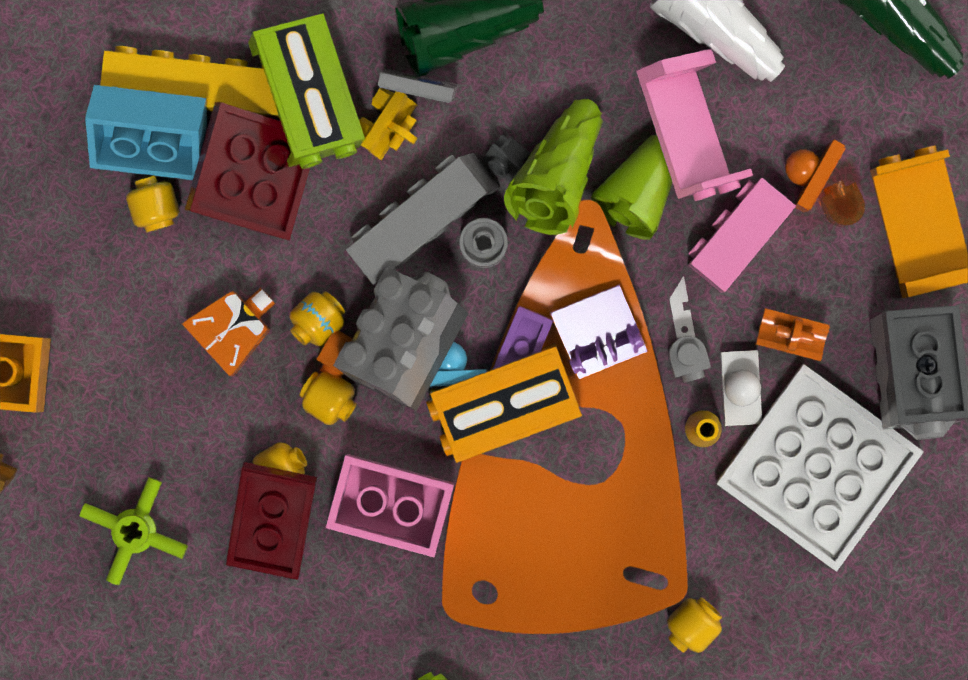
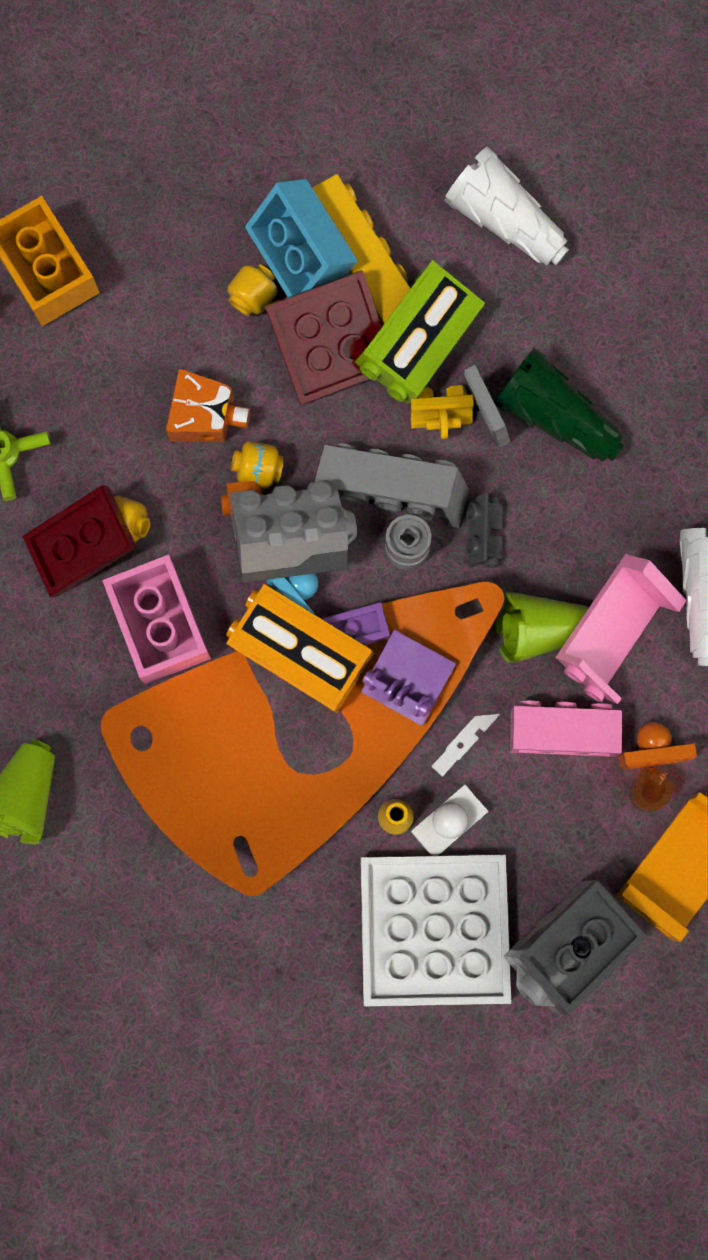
camera: 50 degrees right, 10 degrees down
yellow head [300,372,357,425] -> none
lime cone [504,99,603,235] -> none
yellow head [667,597,722,653] -> none
light grey plate [668,336,711,383] -> none
orange hips [755,308,830,361] -> none

